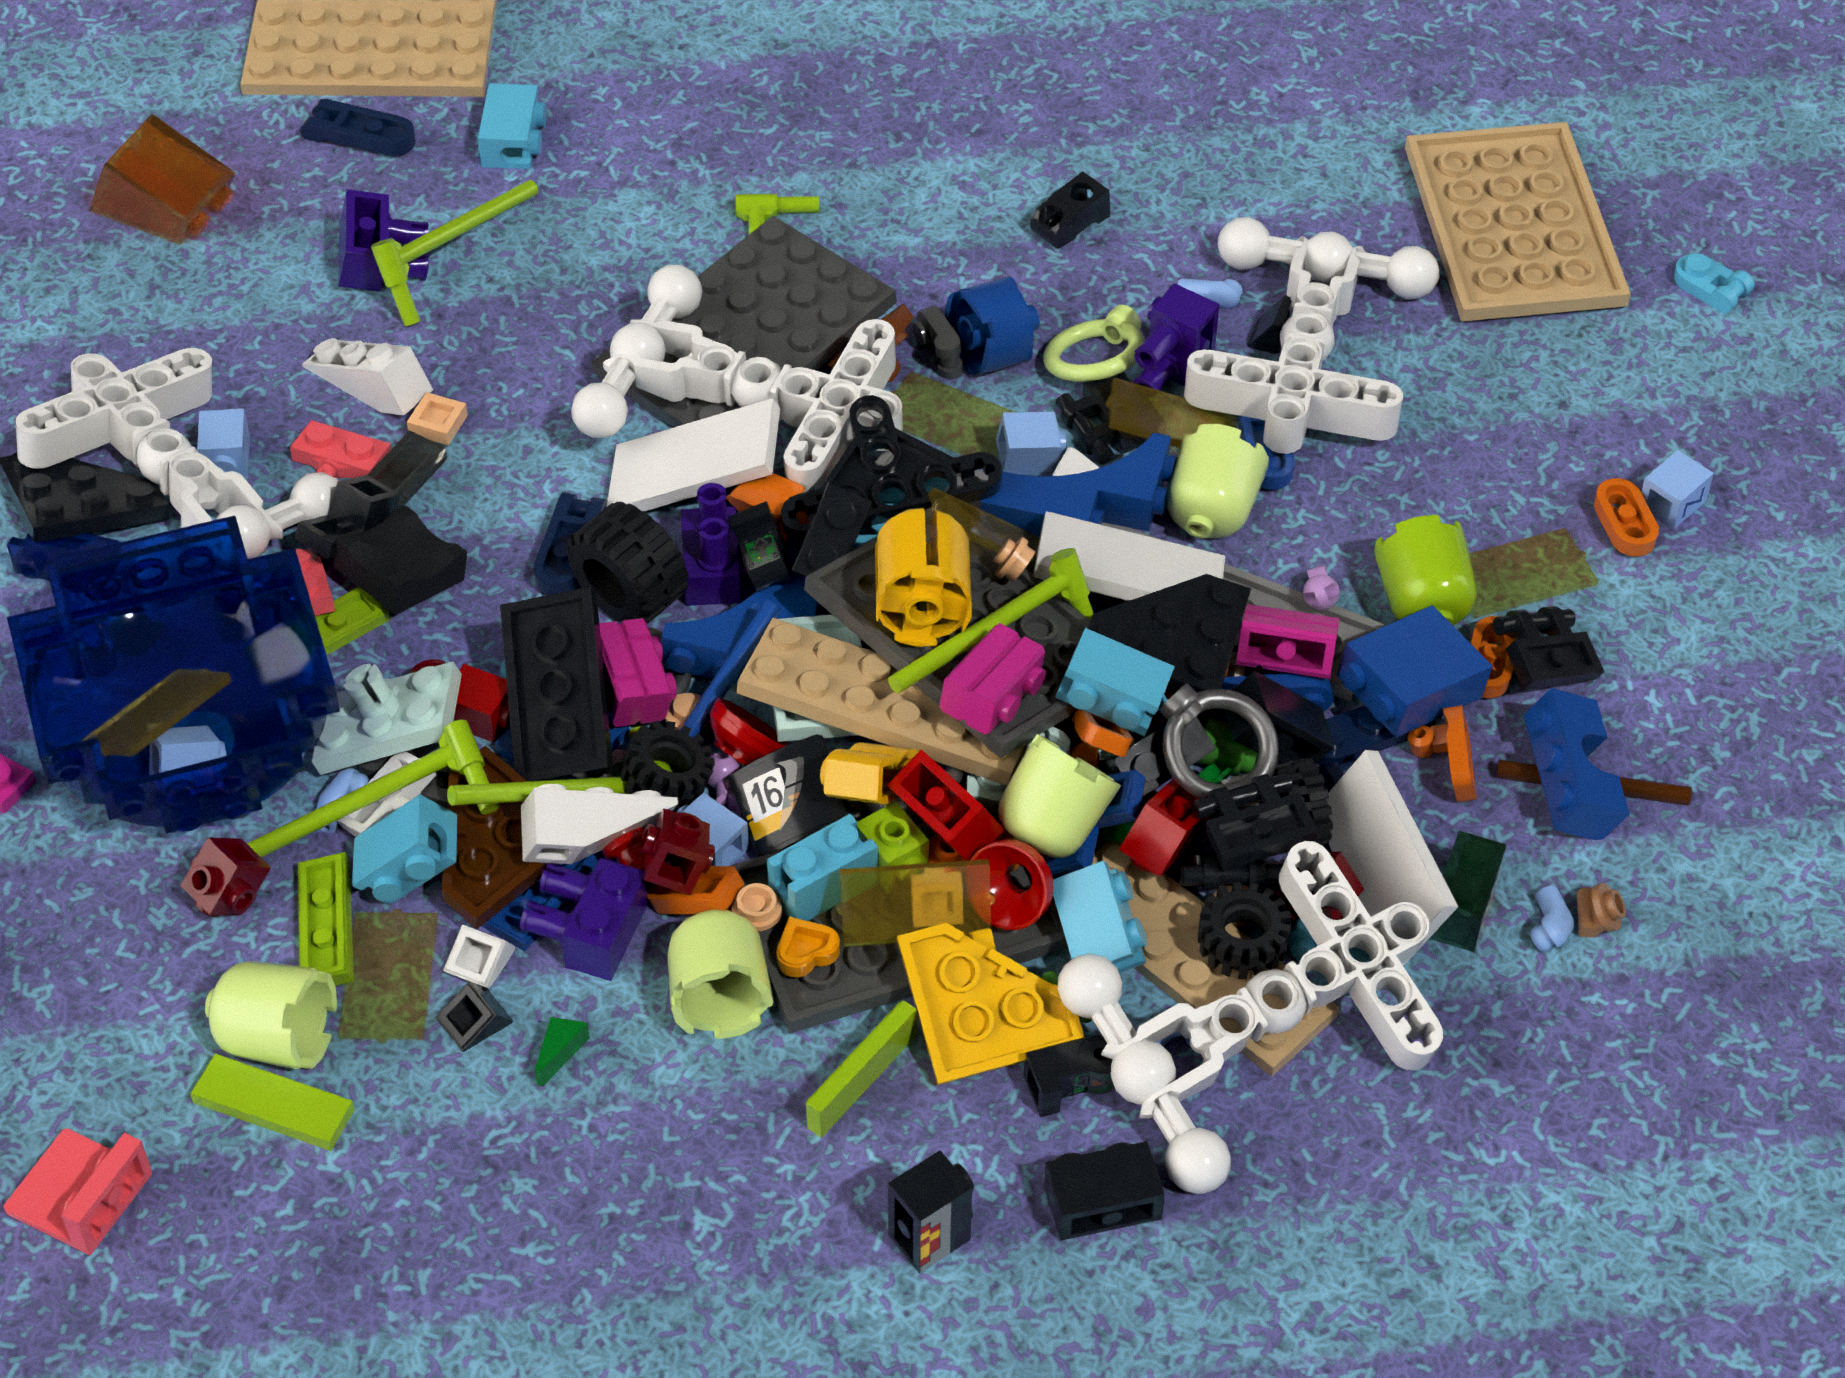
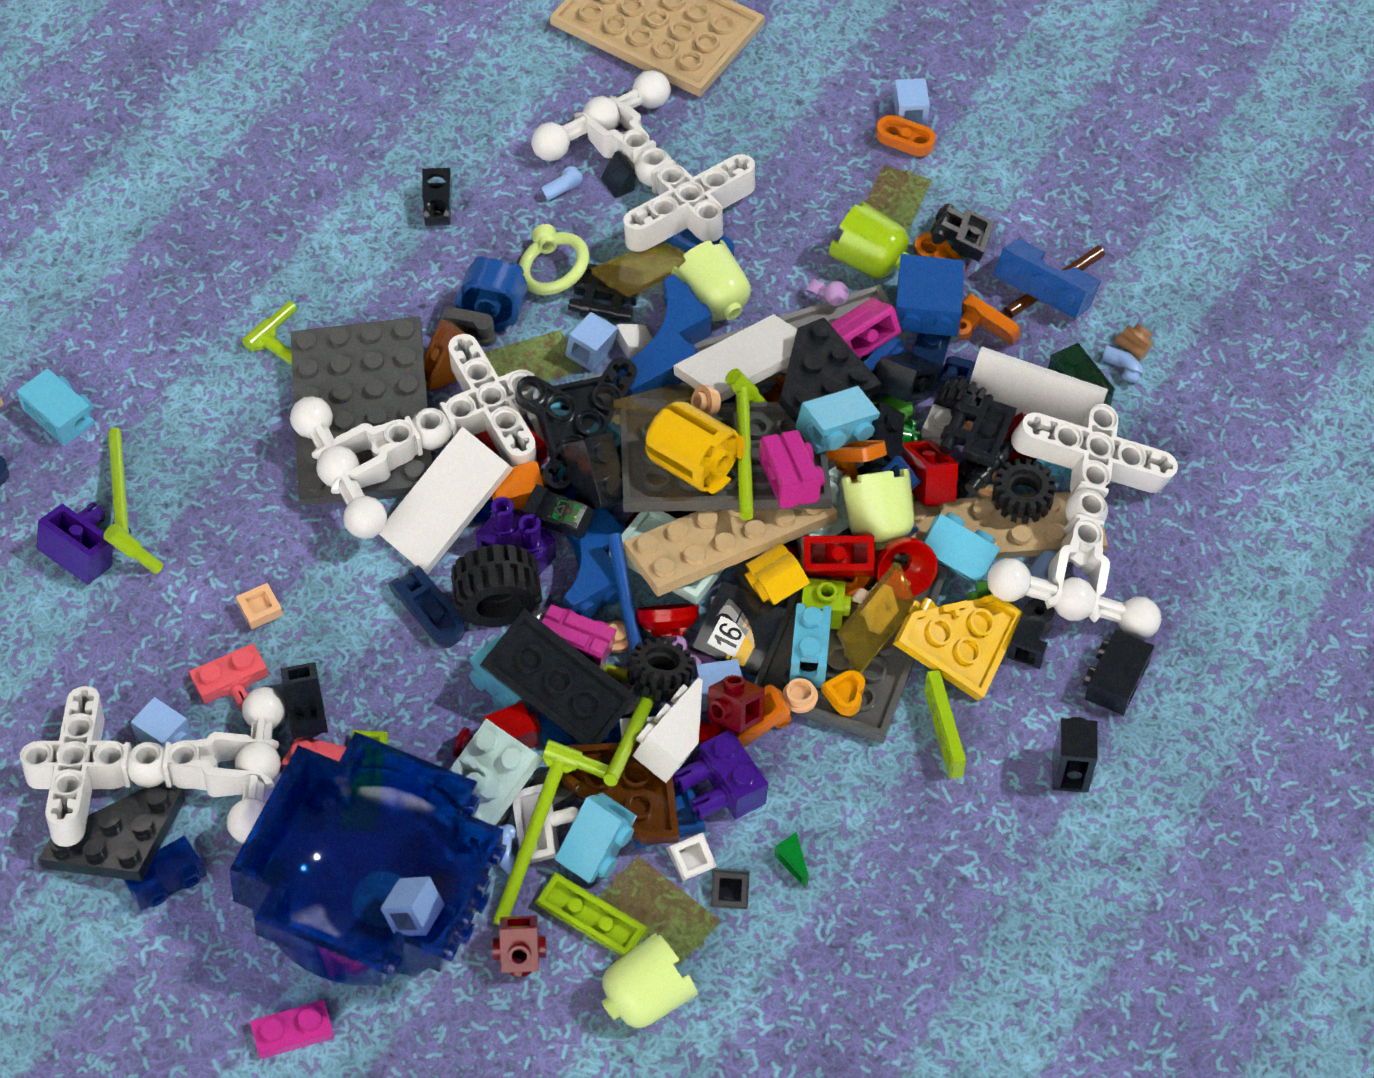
camera: 50 degrees left, 5 degrees up
clear yellow piece [78,668,232,757] -> none
lime tile [190,1053,355,1151] -> none
white slope [302,338,433,415] -> none
black brick [334,505,467,614] -> none
clear smoke plate [368,430,447,509] -> none
yellowish green cylinder [667,909,773,1039] -> none
dark purple brick [1132,283,1220,402] -> none
flat silver piece [1159,683,1279,799] -> none

